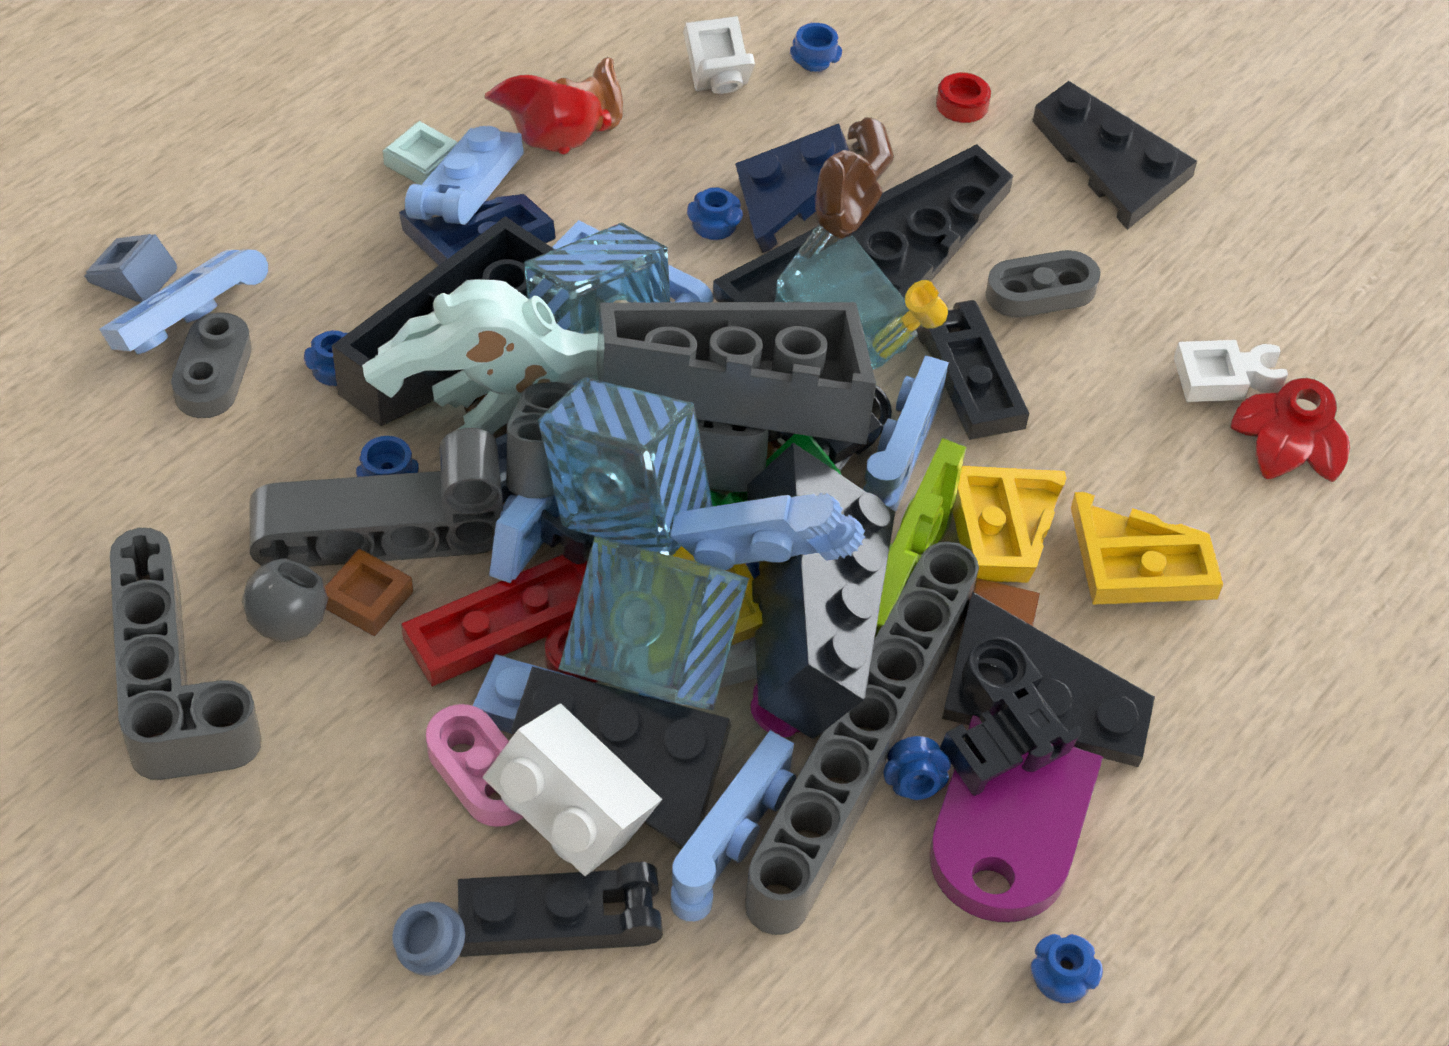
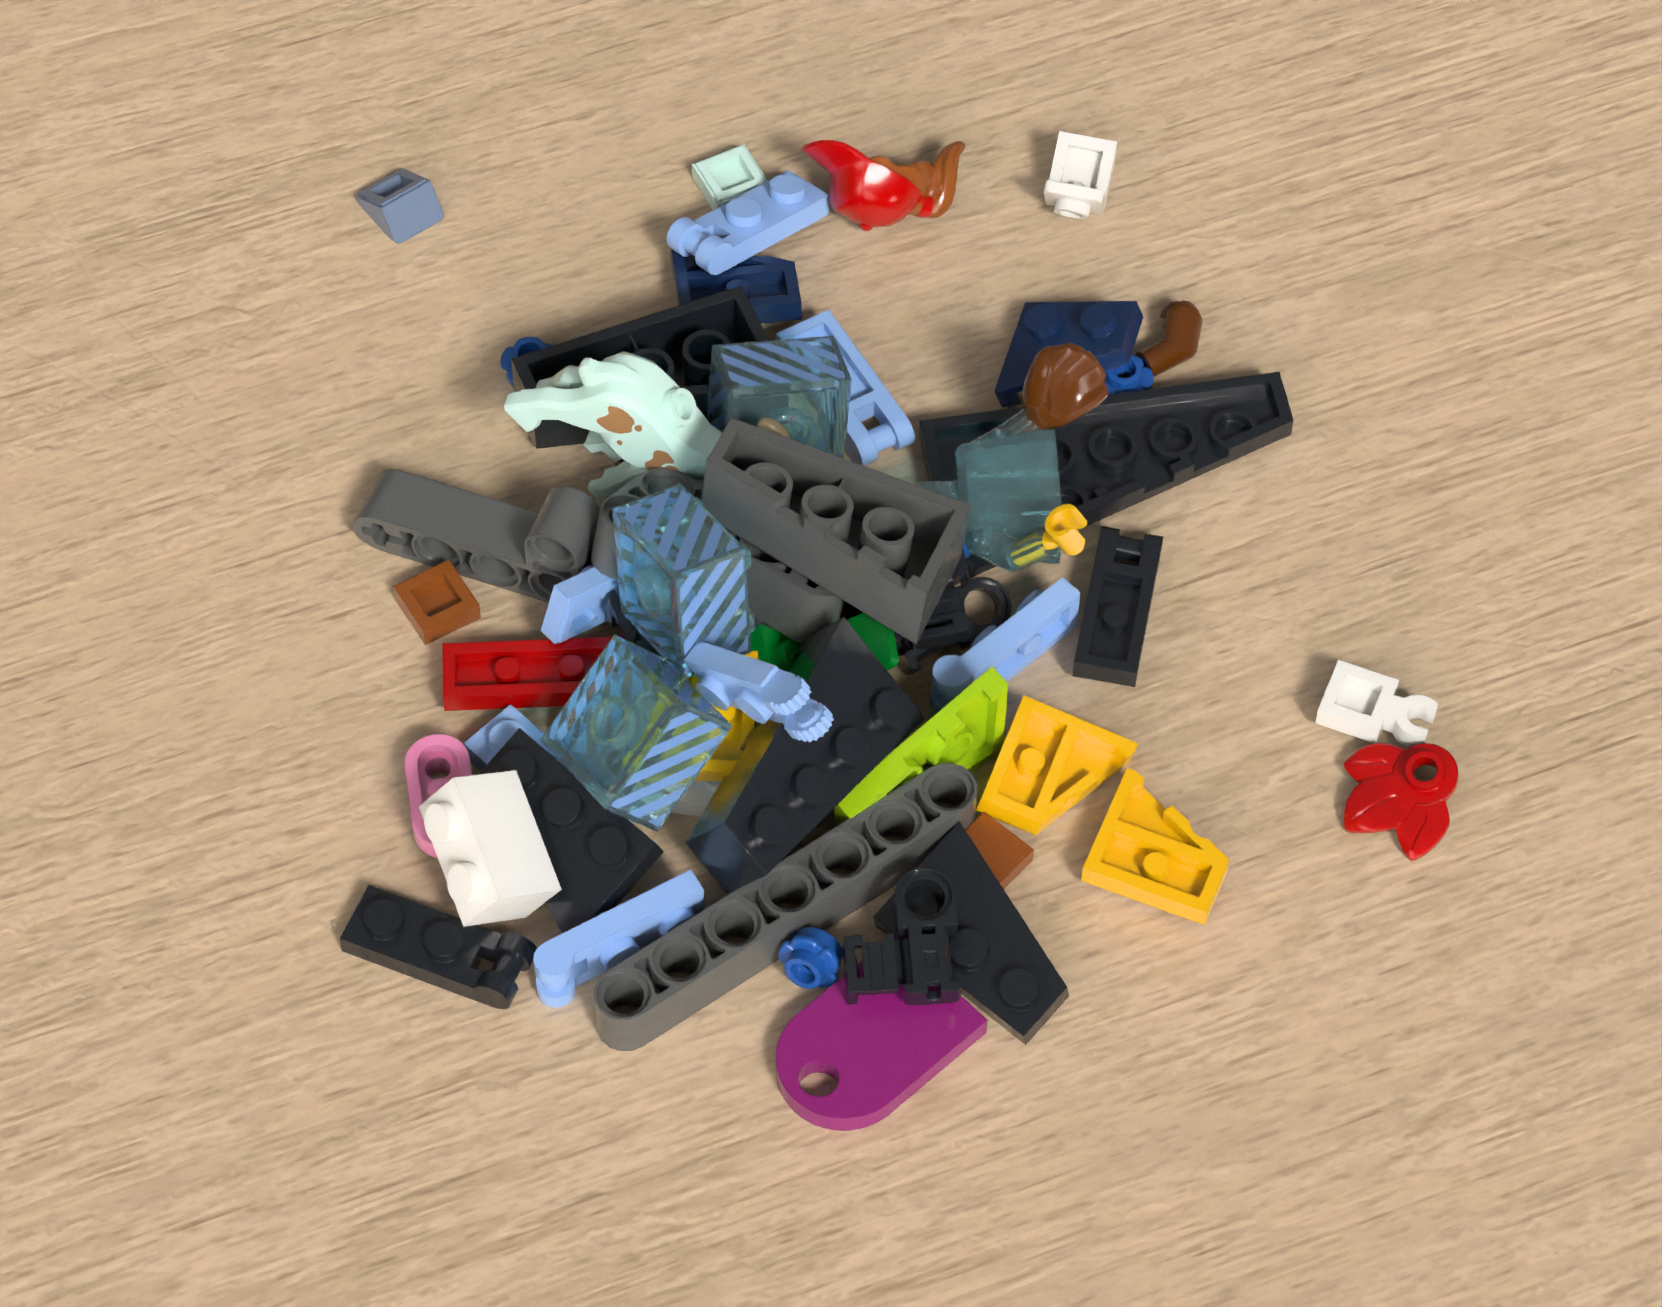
camera: 30 degrees right, 5 degrees up
light blue plate [99,249,268,354] -> none
dark grey beam [110,528,262,780] -> none
dark grey plate [171,312,252,418] -> none
dark grey piece [242,558,328,642] -> none
blue plate [356,436,419,477] -> none
sand blue plate [393,902,465,976] -> none
blue plate [687,187,743,240] -> none
blue plate [790,23,842,72] -> none
red tile [936,72,991,123] -> none
dark grey plate [985,250,1101,317] -> none
blue plate [1031,934,1103,1003] -> none
black wing [1032,81,1198,230] -> none

